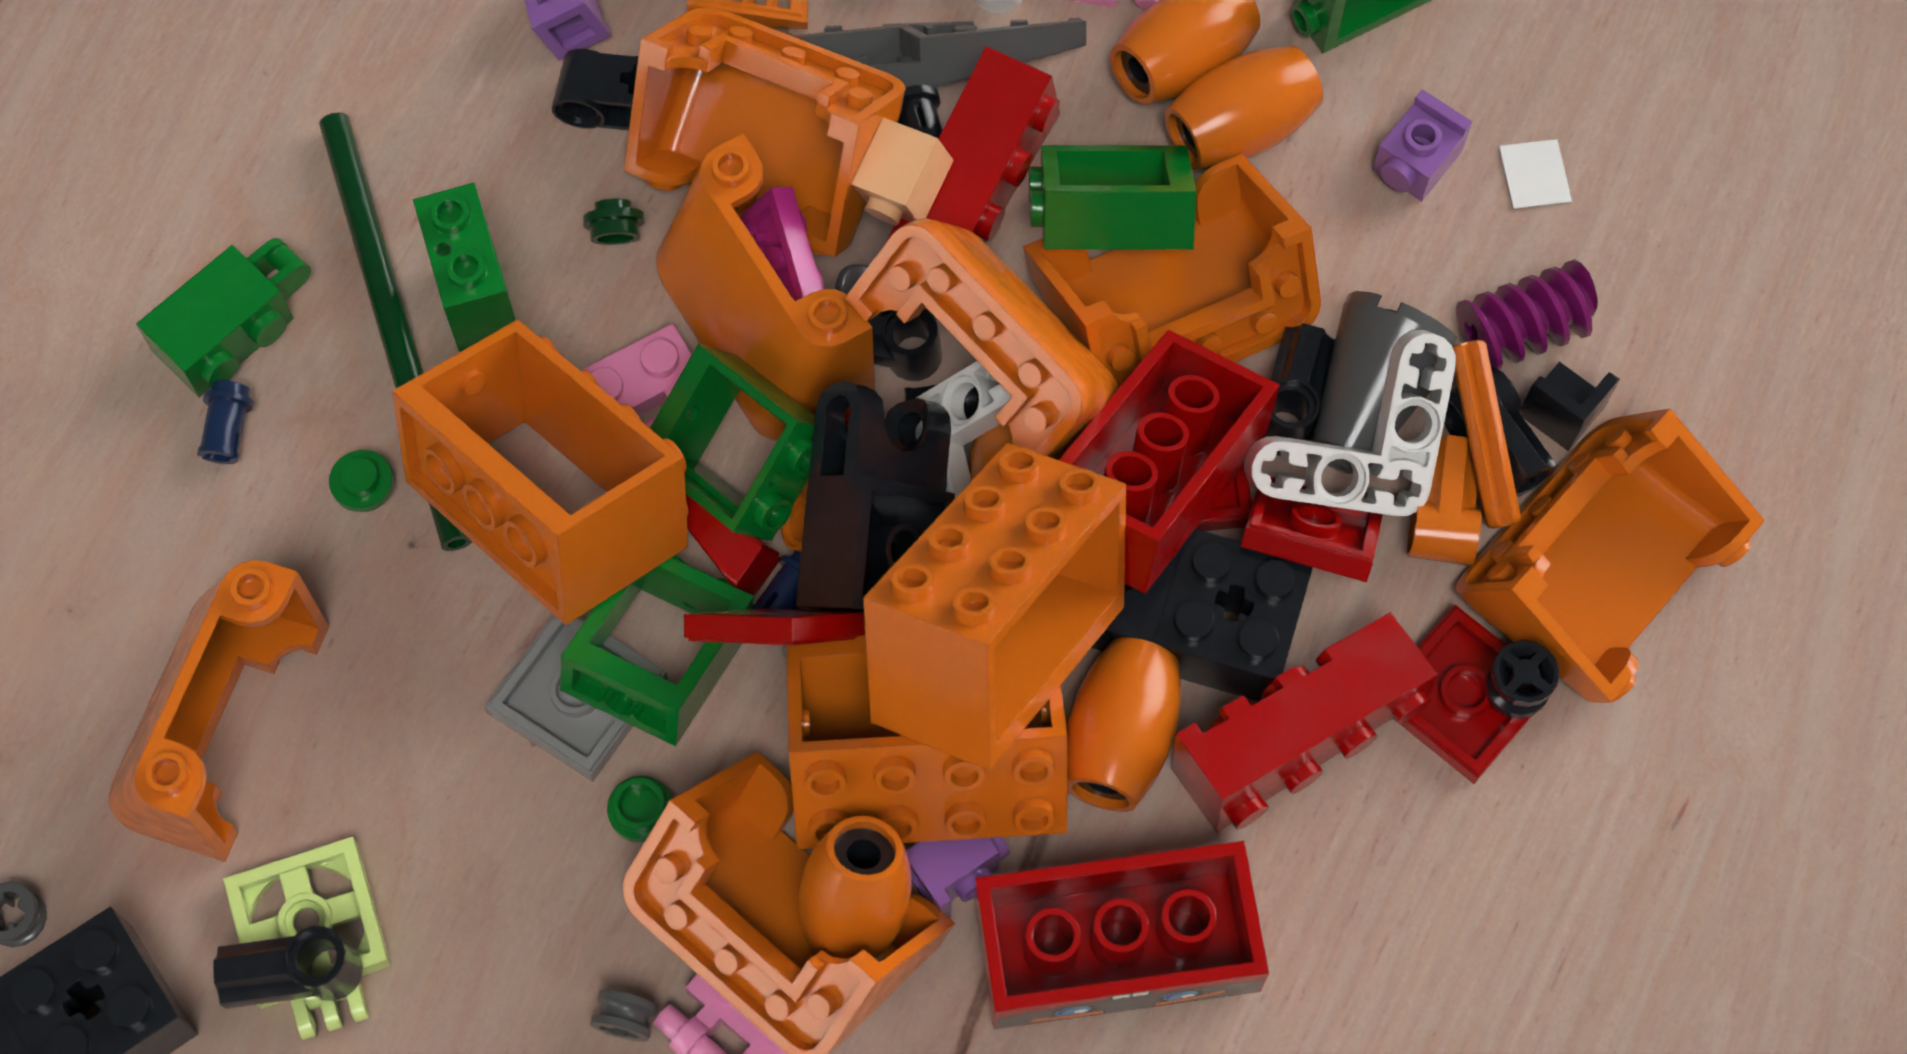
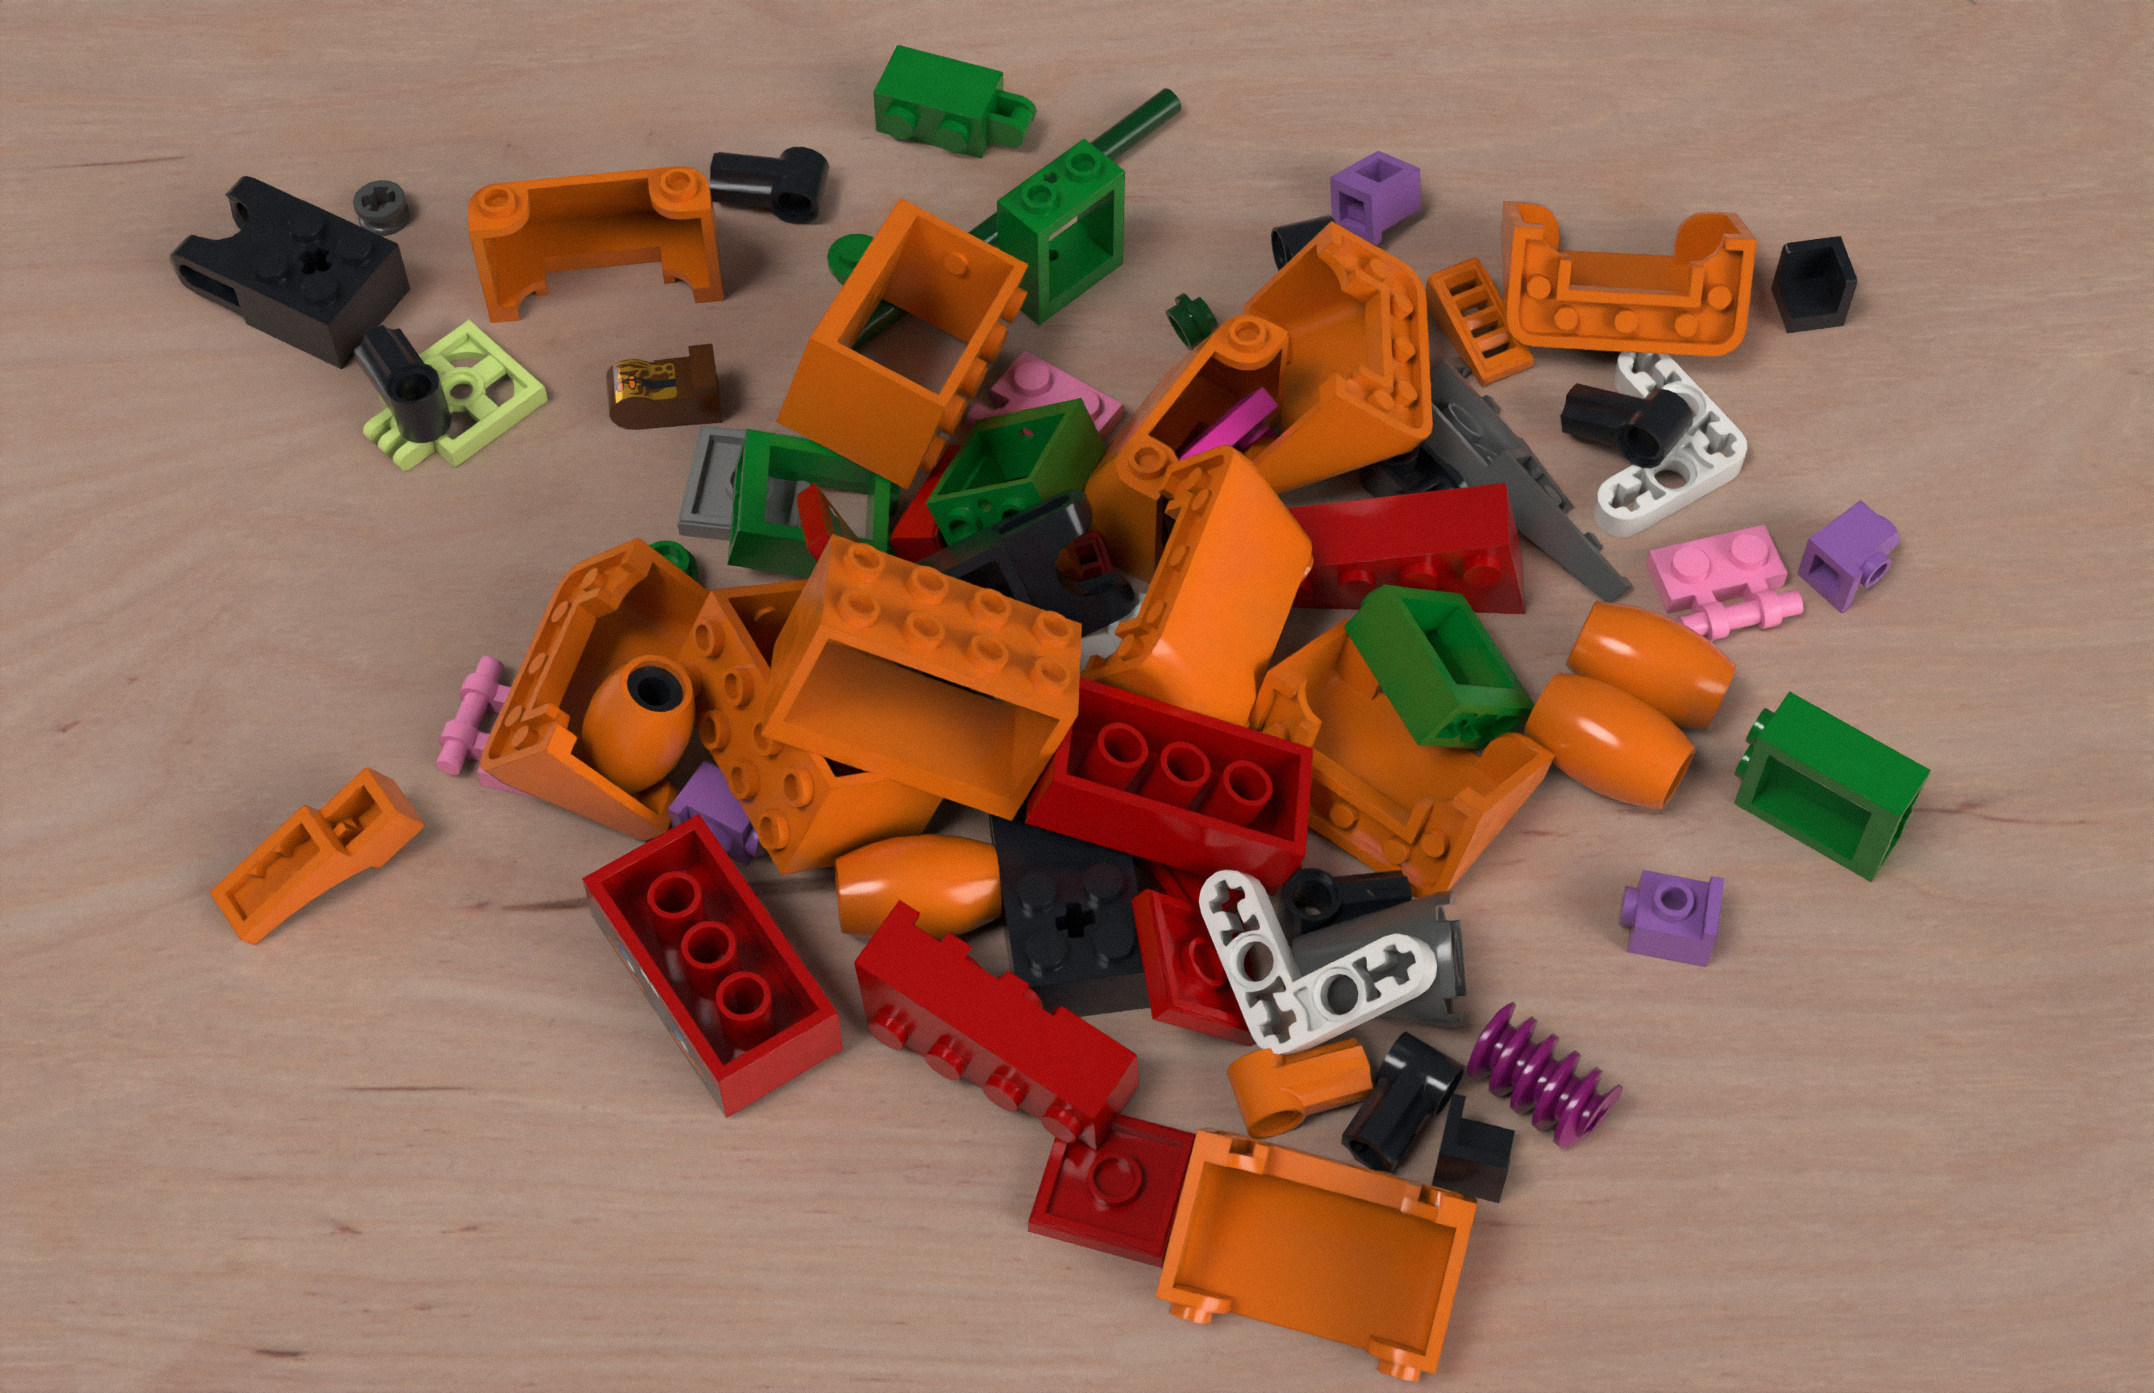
camera: 65 degrees right, 10 degrees down
dark blue pin [197,380,254,464] -> none
dark grey bush [590,990,658,1042] -> none
light nougat brick [851,117,954,225] -> none
orange axle [1453,340,1521,528] -> none
black wheel [1484,640,1559,719] -> none
white sticker [1499,139,1572,209] -> none
none -> reddish brown leg [606,343,722,430]
none -> black piece [709,147,829,224]

